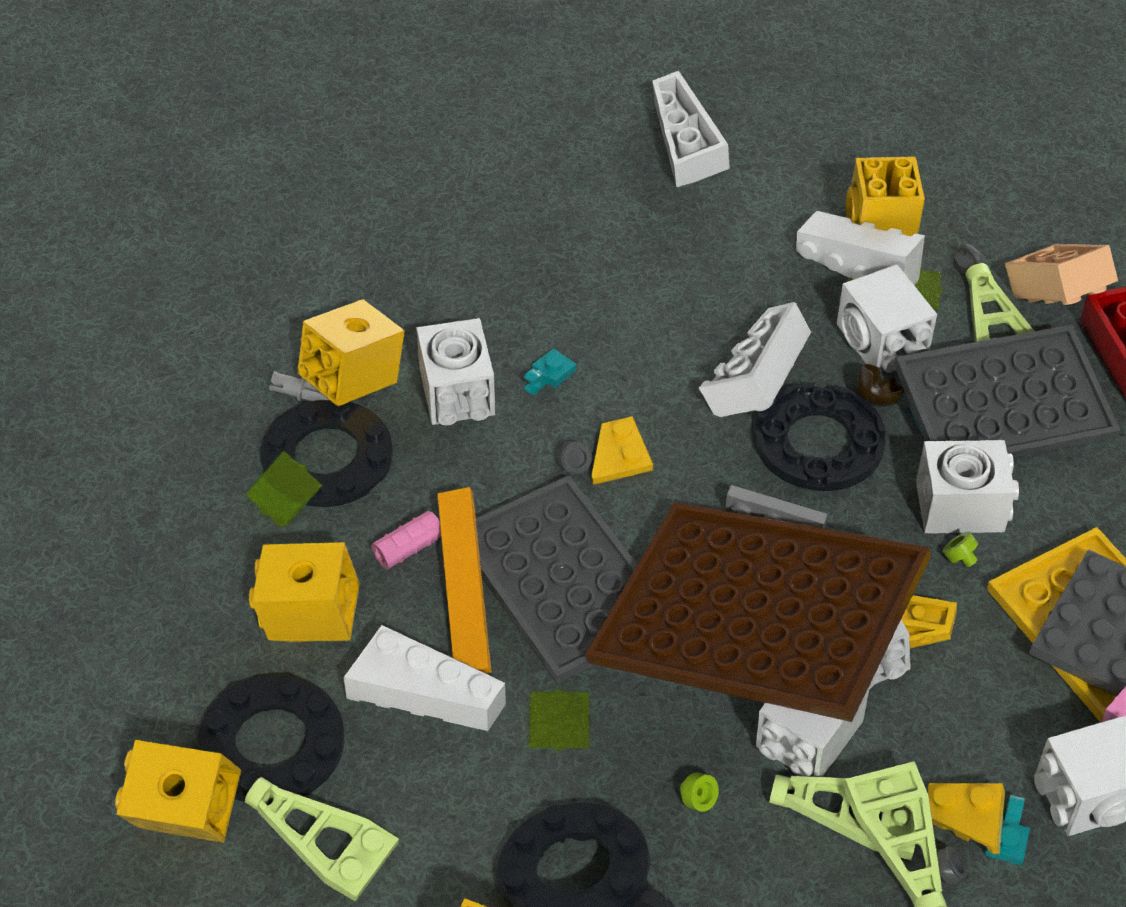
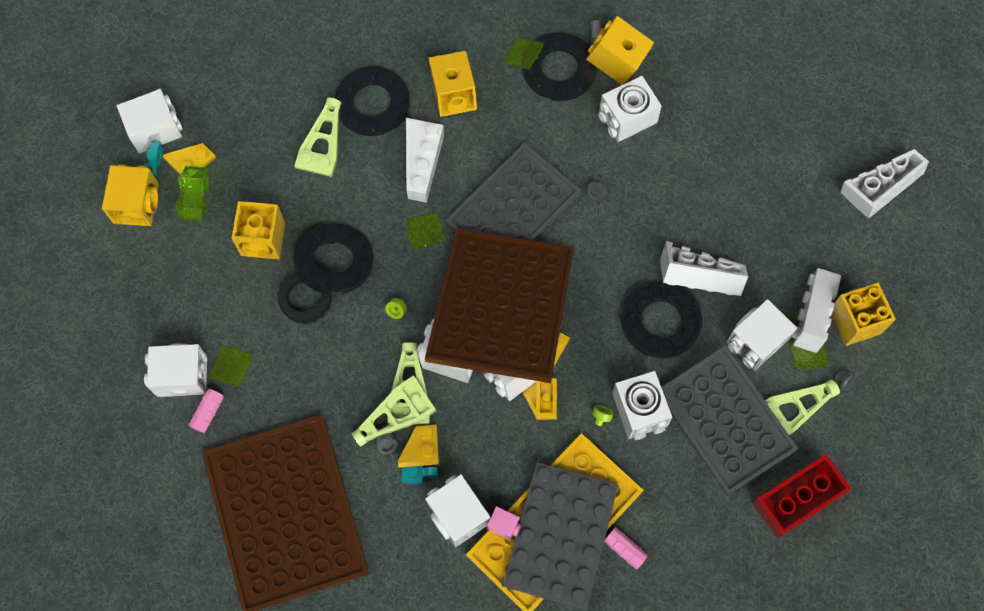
camera: 75 degrees right, 20 degrees up
yellow brick [115,740,241,843] -> none
bright pink axle [371,511,442,570] -> none
light orange tile [438,487,492,674] -> none
teal plate [524,348,577,395] -> none
yellow wing [591,416,653,485] -> none
light grey plate [725,485,828,529] -> none
dark brown hair [856,364,904,407] -> none
light nougat brick [1005,244,1118,305] -> none

